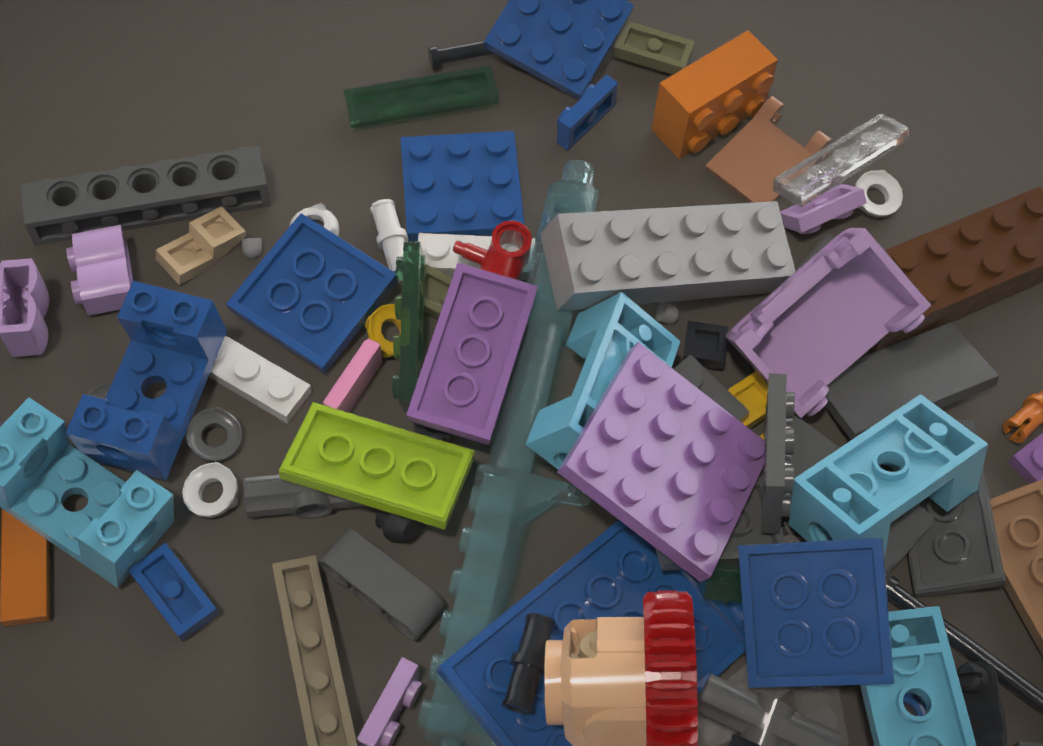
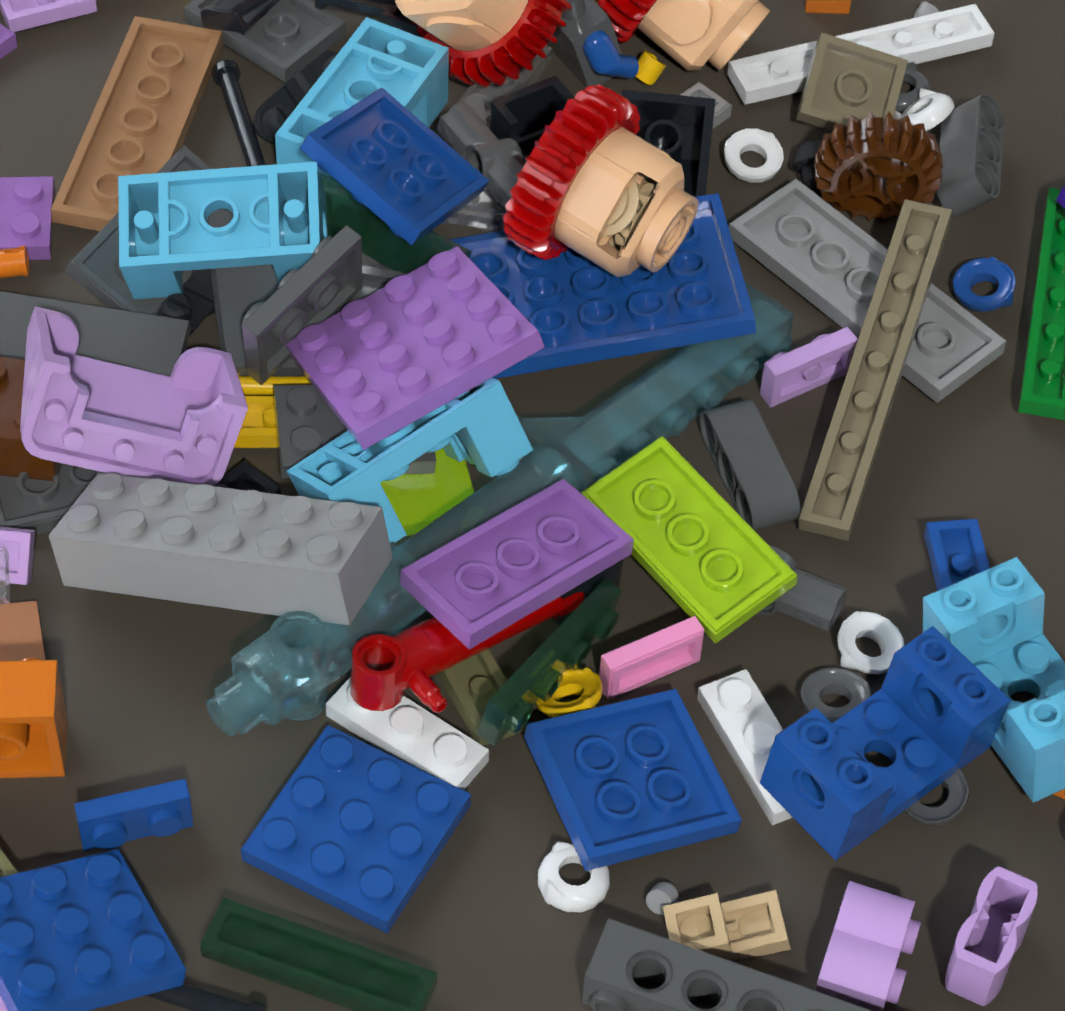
camera: 145 degrees left, 10 degrees down
white pin [370,199,415,280] -> none
black pin [502,613,556,715] -> none

